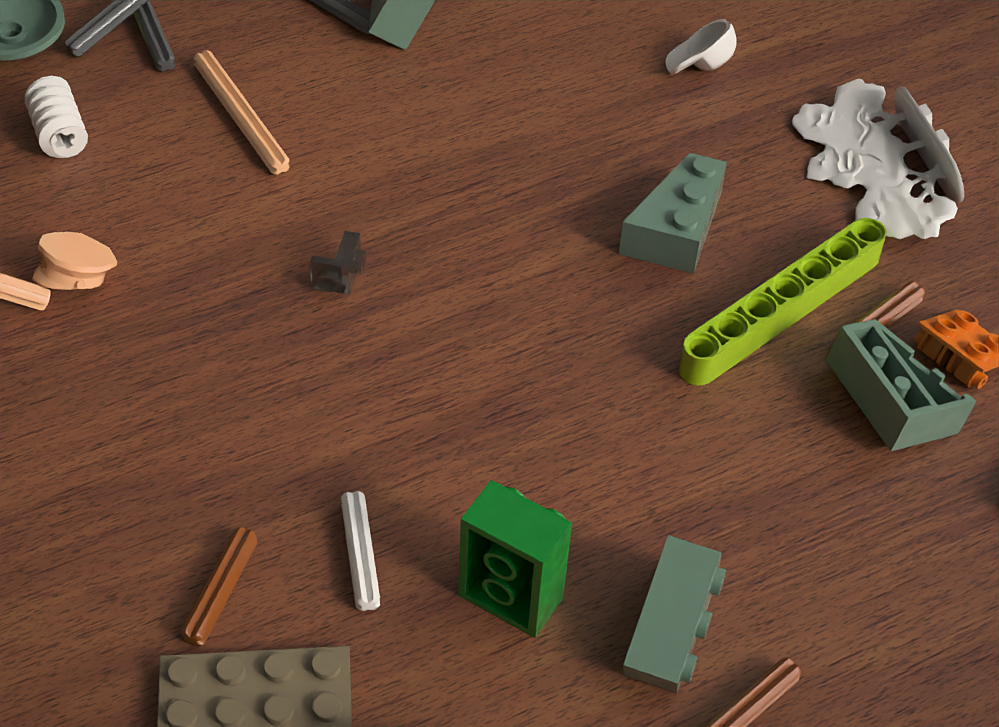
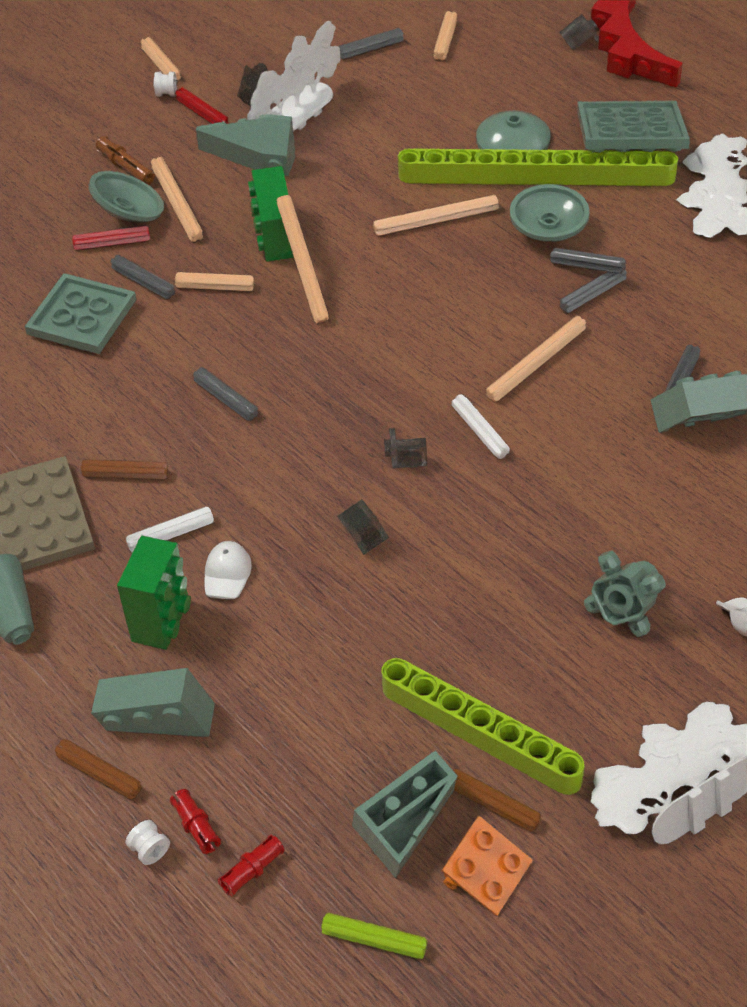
camera: 80 degrees right, 0 degrees up
white piece [25,76,88,158] -> none
light nougat hat [32,232,117,290] -> none
sand green wedge [619,153,727,274] -> none
none -> white wheel [126,820,170,865]
none -> red pin [169,789,221,854]
none -> dark grey axle [193,367,258,421]
none -> white cap [205,541,252,599]
none -> red pin [218,834,285,897]
none -> clear smoke brick [337,499,389,555]
none -> white axle [452,394,510,459]
none -> sand green piece [584,550,666,637]

